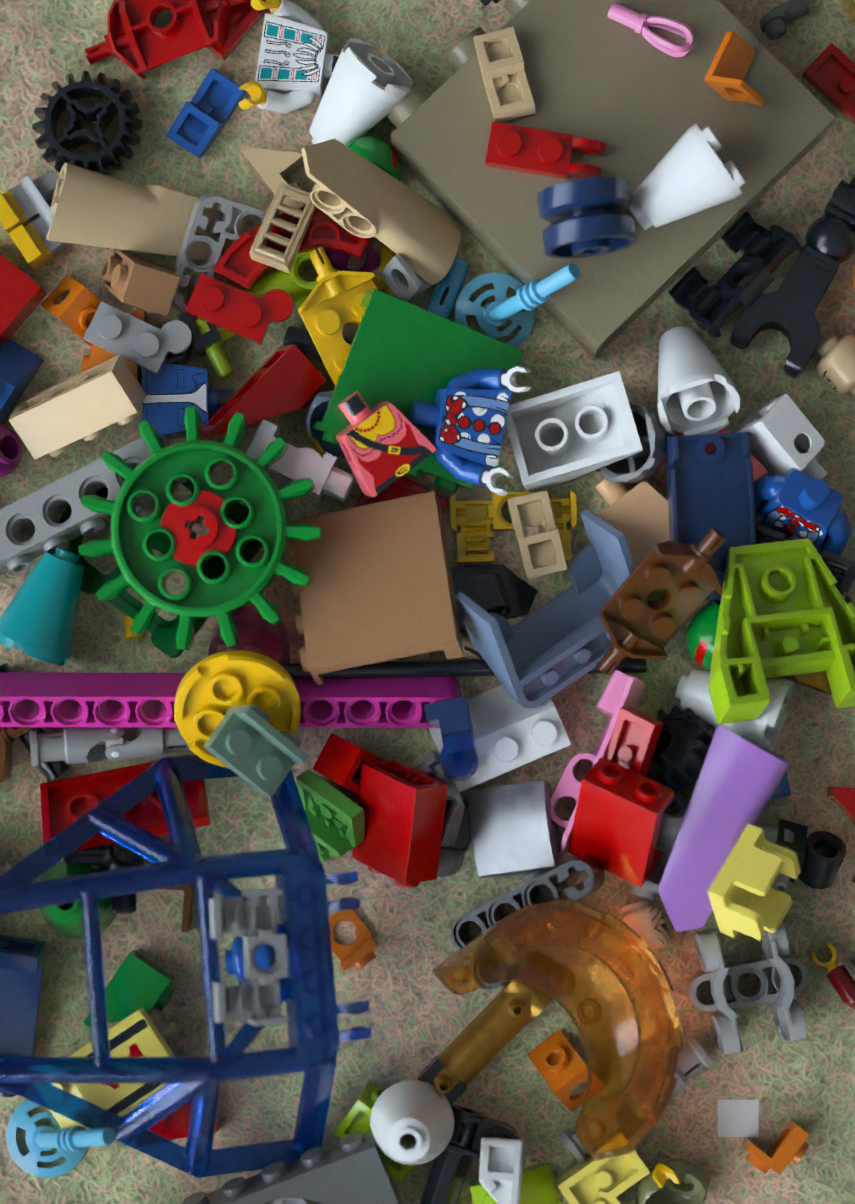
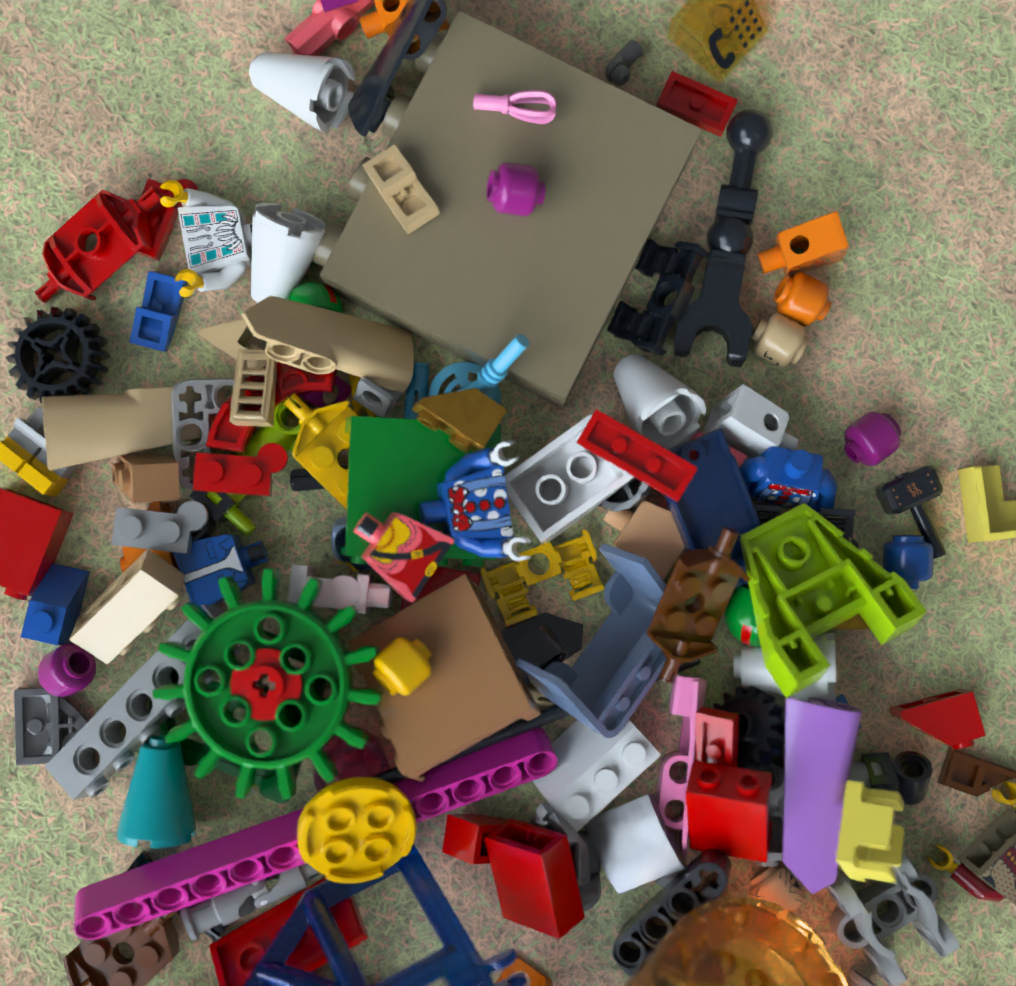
camera: 20 degrees left, 0 degrees up
orange bracket [41,275,101,347] -> none
red slope [202,344,326,437] -> none
sand green bracket [203,704,309,797] -> none
bright green slope [292,769,365,863] -> none
leg [424,697,478,781] -> none
red hinge [485,121,606,179] -> none
tan slope [506,490,567,579] -> none
dark blue wheel [537,177,637,259] -> none
white cone [629,124,746,230] -> none
orange bracket [704,31,765,106] -> none
none -> yellow head [372,637,432,696]
none -> pearl gold slope [411,388,507,452]
none -> magenta head [486,162,546,216]
none -> red plate [576,409,698,502]

